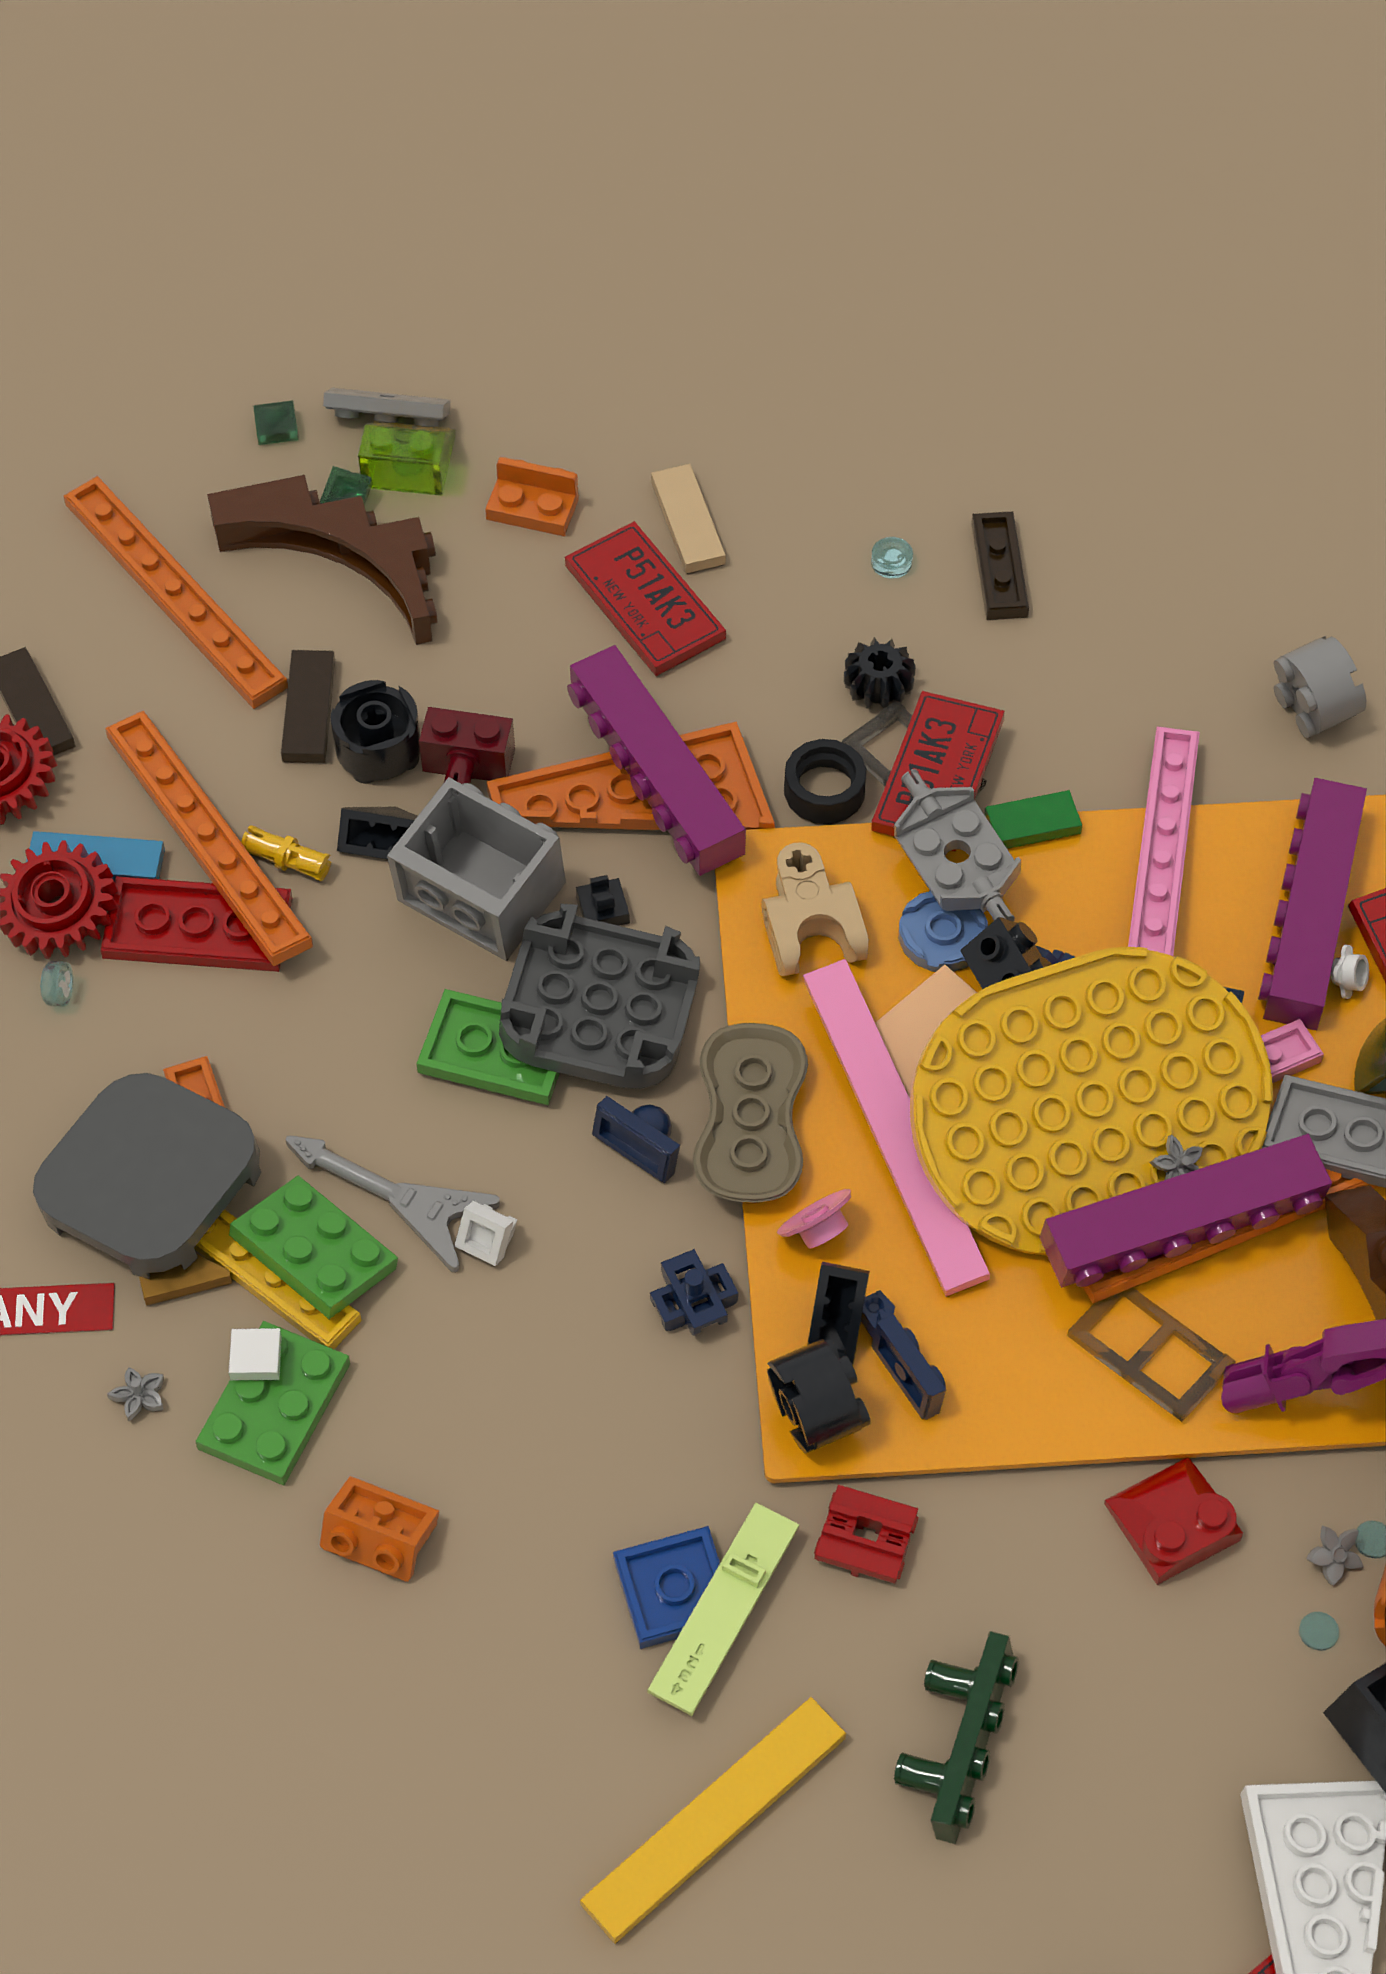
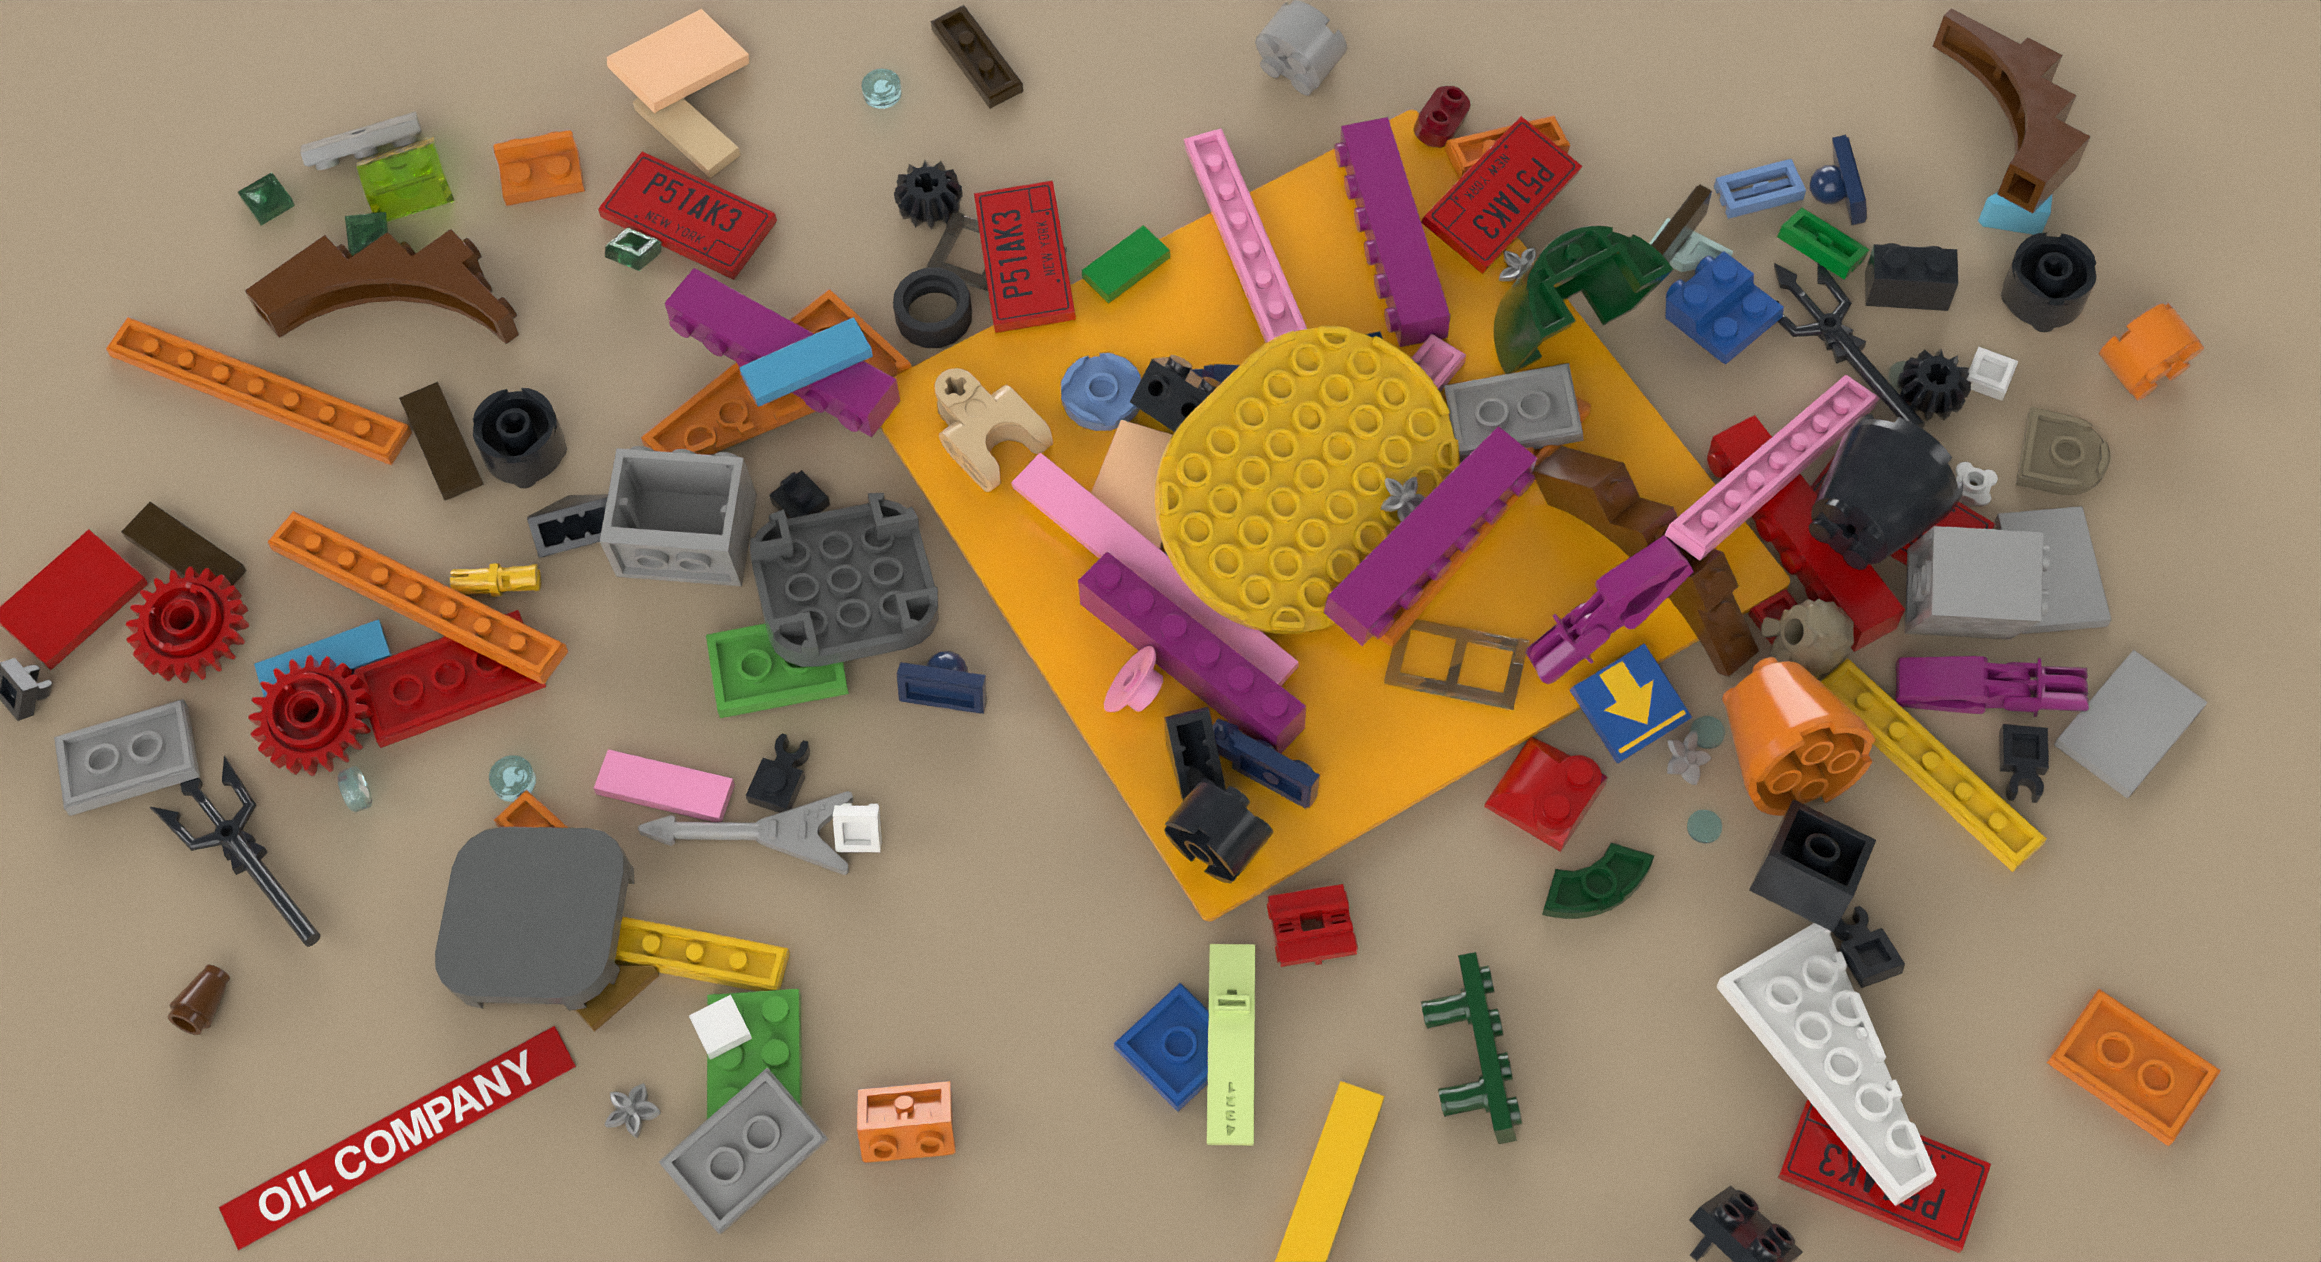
camera: 25 degrees left, 5 degrees up
bright green plate [229,1175,398,1319] -> none
dark red brick [419,707,515,784] -> none
dark blue piece [650,1249,739,1336] -> none
dark tan plate [693,1023,808,1202] -> none
light grey plate [894,769,1021,921] -> none
white plate [1331,945,1369,999] -> none
none -> clear light blue tile [489,755,536,802]
none -> bright pink tile [593,749,735,822]
none -> clear green tile [605,228,662,271]
none -> light nougat tile [607,9,749,113]
none -> light grey tile [659,1068,829,1234]
none -> dark azure tile [739,317,873,407]
none -> black plate [745,733,810,813]
none -> magenta brick [1078,552,1306,754]
none -> dark green tile [1542,843,1655,919]
none -> blue tile [1570,643,1692,764]

